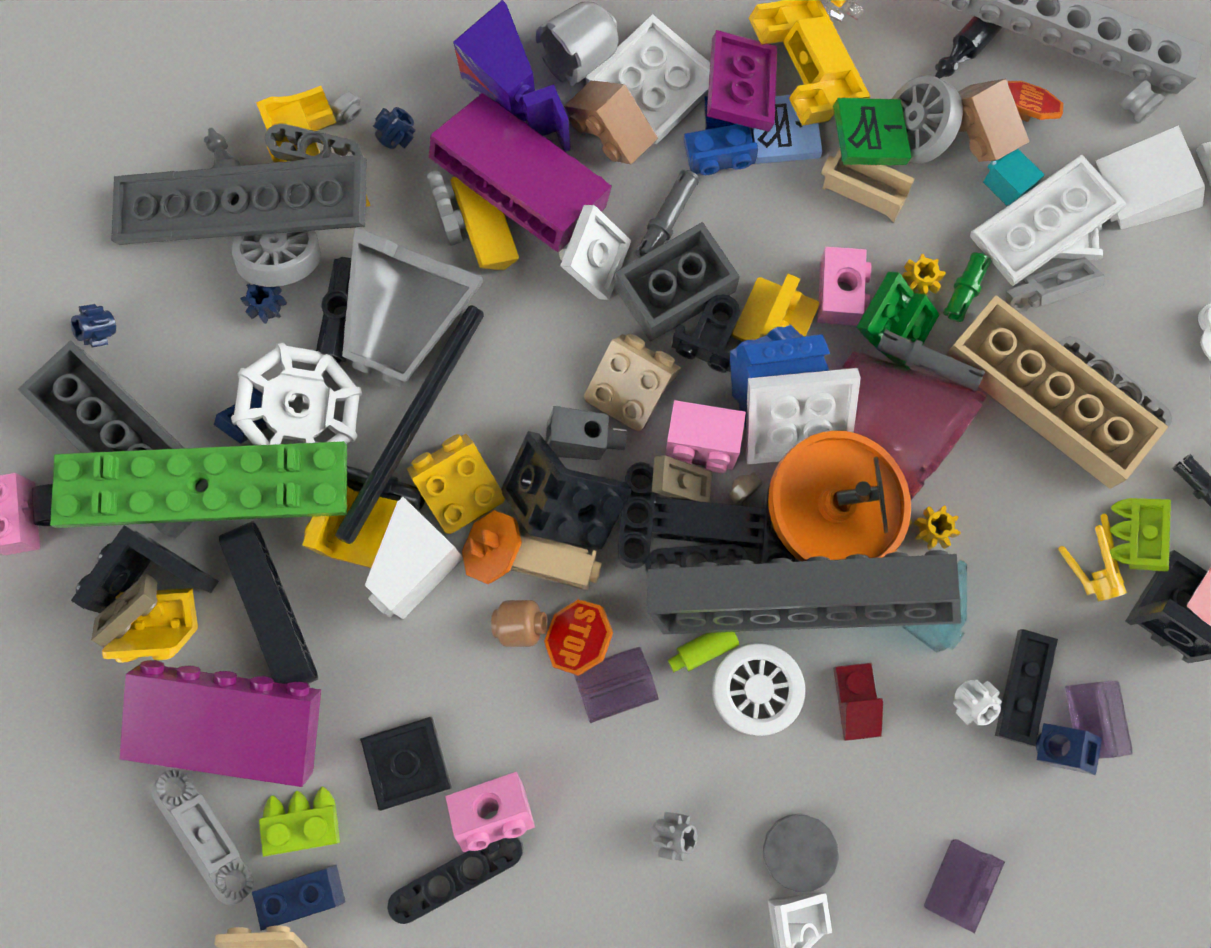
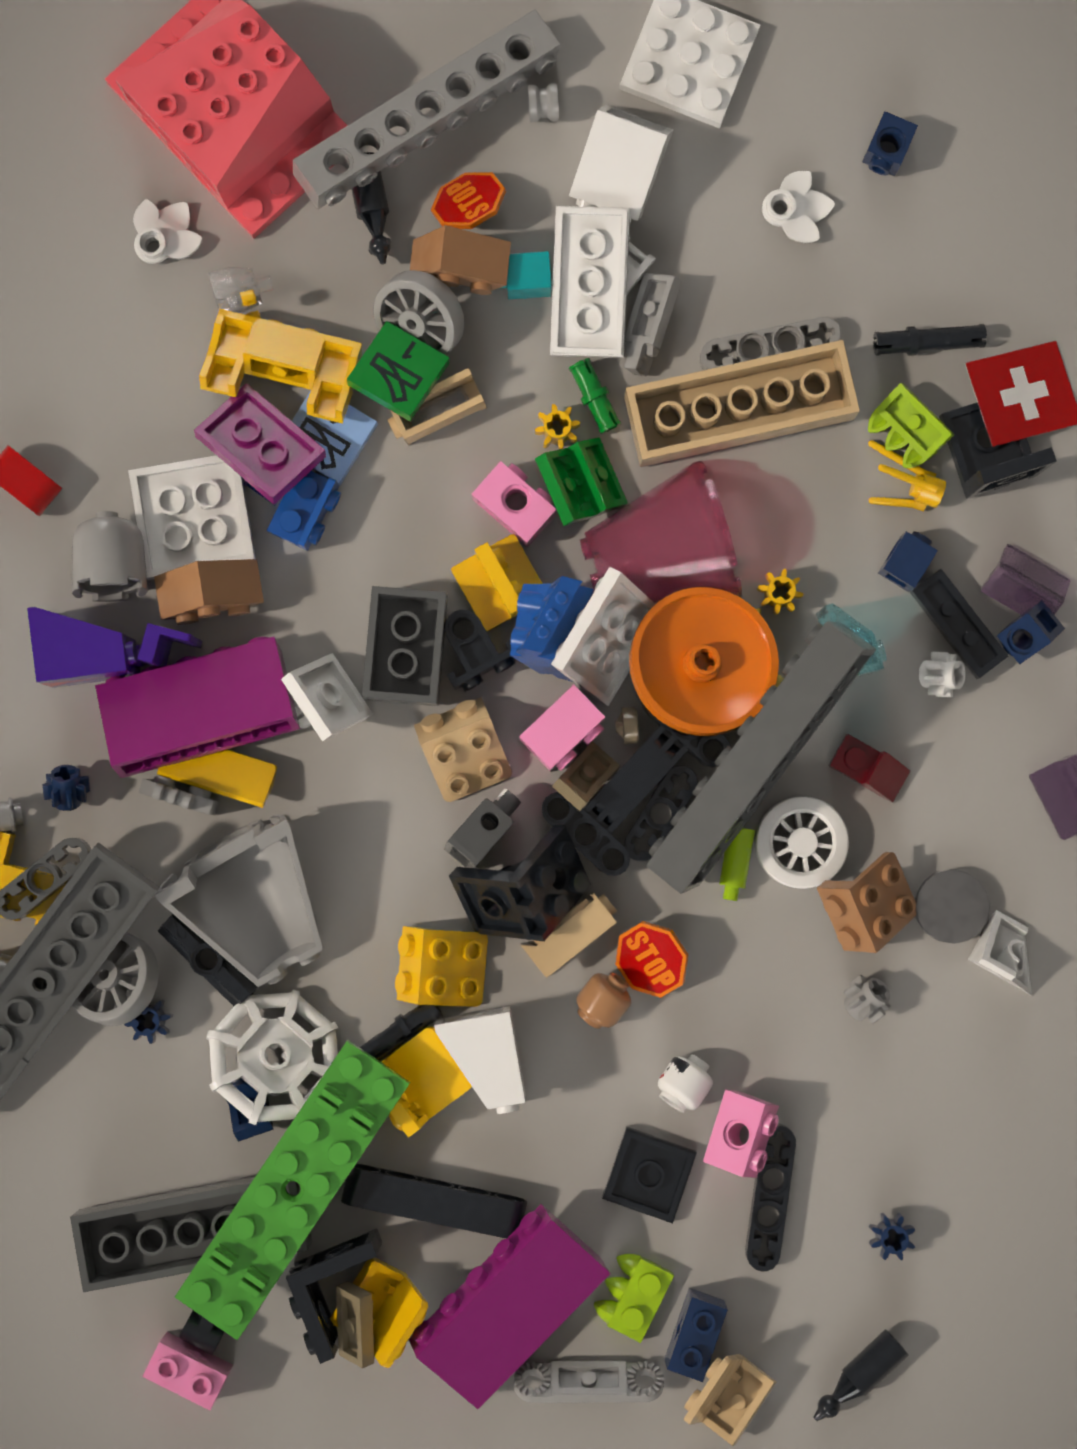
camera: 55 degrees left, 10 degrees up
dark blue gear [71,304,116,348] -> none
black axle [335,305,484,544] -> none
orange piece [462,510,522,585] -> none
clear purple panel [574,647,659,723] -> none
dark grey pin [635,170,700,258] -> none
pearl dark grey shield [837,457,888,533] -> none
dark grey pin [876,329,985,391] -> none
none -> white head [658,1054,713,1113]
none -> medium nougat bracket [817,852,916,953]
none -> dark blue brick [878,531,938,592]

